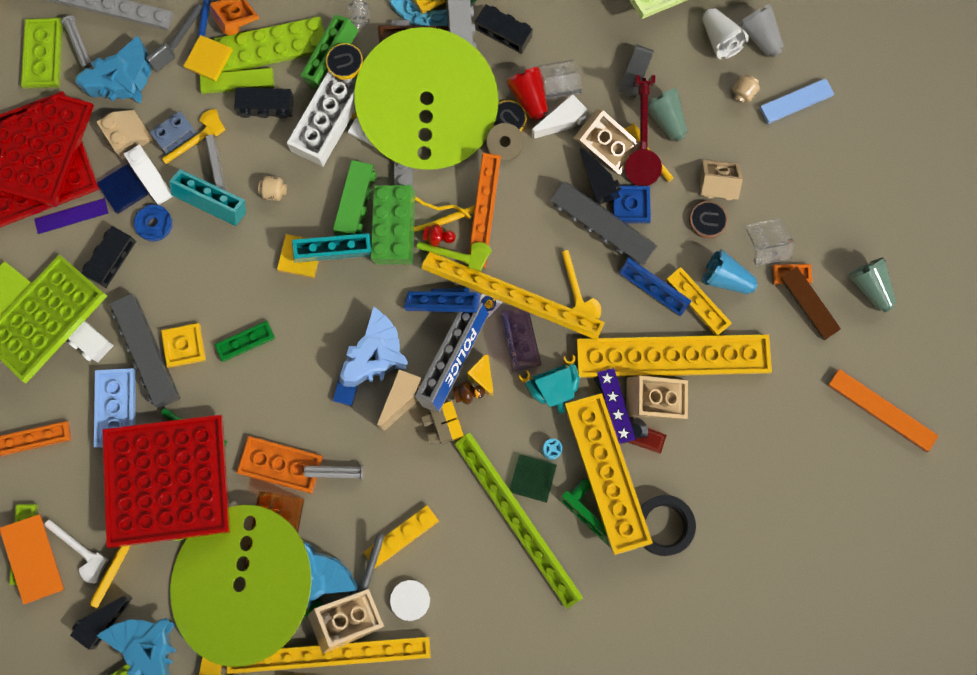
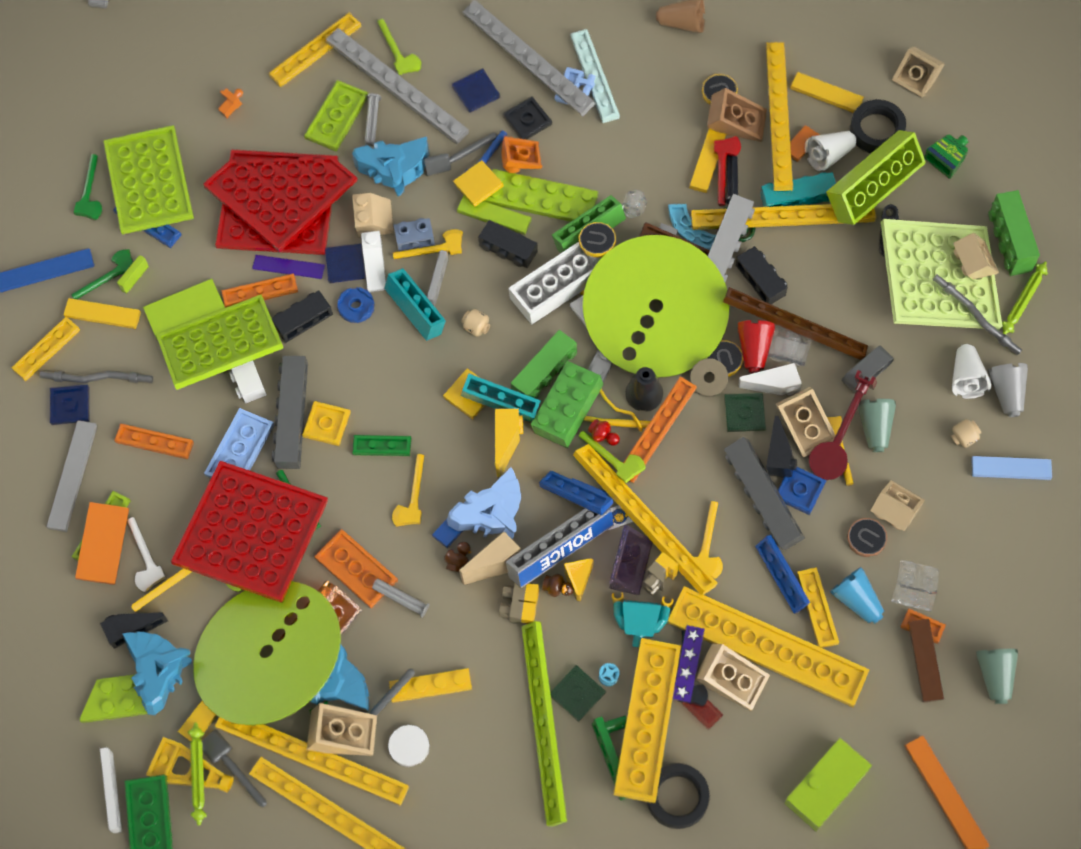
camera: 30 degrees right, 10 degrees down
none -> orange tile [222,274,298,308]
none -> yellow piece [392,454,424,527]
none -> reddish brown animal [444,541,471,573]
none -> yellow slope [495,409,524,477]
none -> black cone [625,367,663,411]
none -> dark tan hips [643,552,678,596]
none -> reddish brown tile [723,287,868,360]
none -> clear green tile [724,393,766,432]
none -> lime brick [784,738,872,831]

